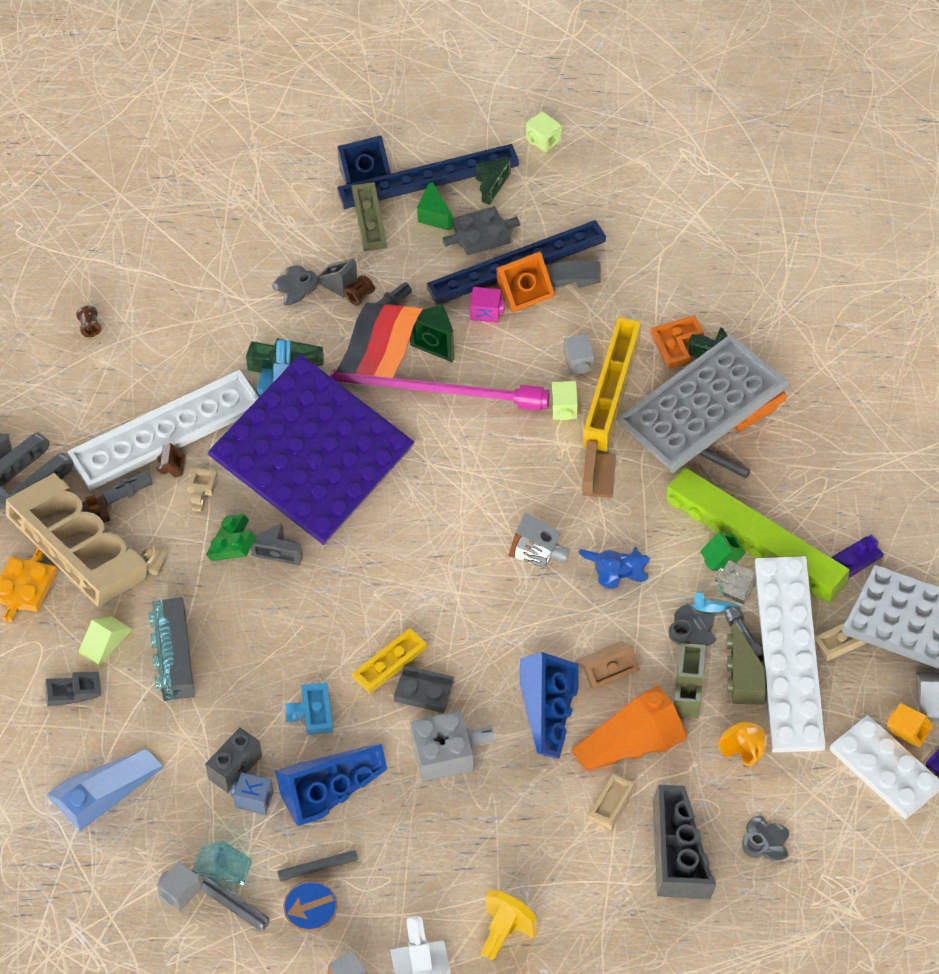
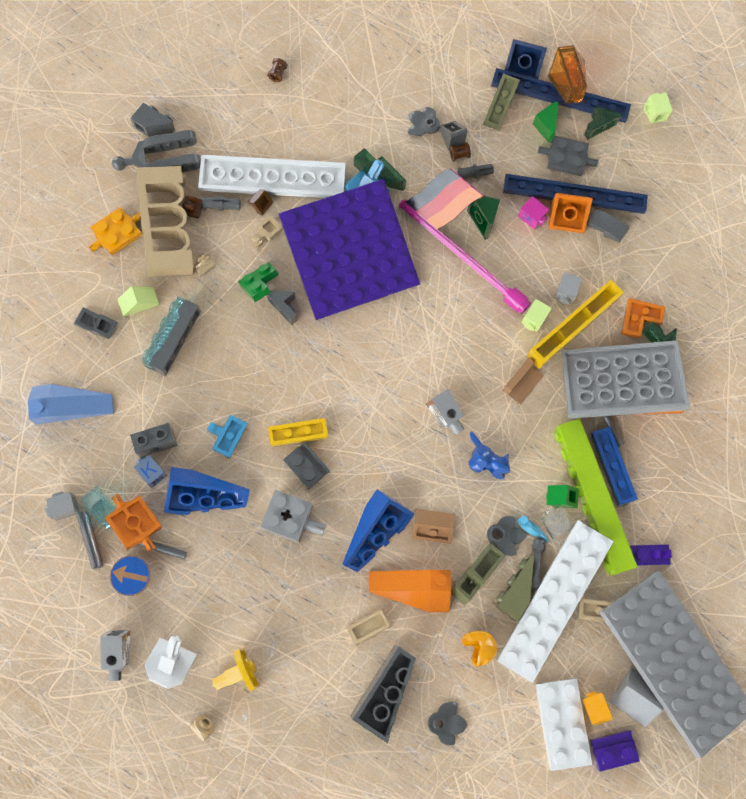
camera: 25 degrees right, 20 degrees up
none -> orange plate [105,494,162,552]
none -> clear orange slope [548,45,587,104]
none -> blue plate [590,427,638,506]

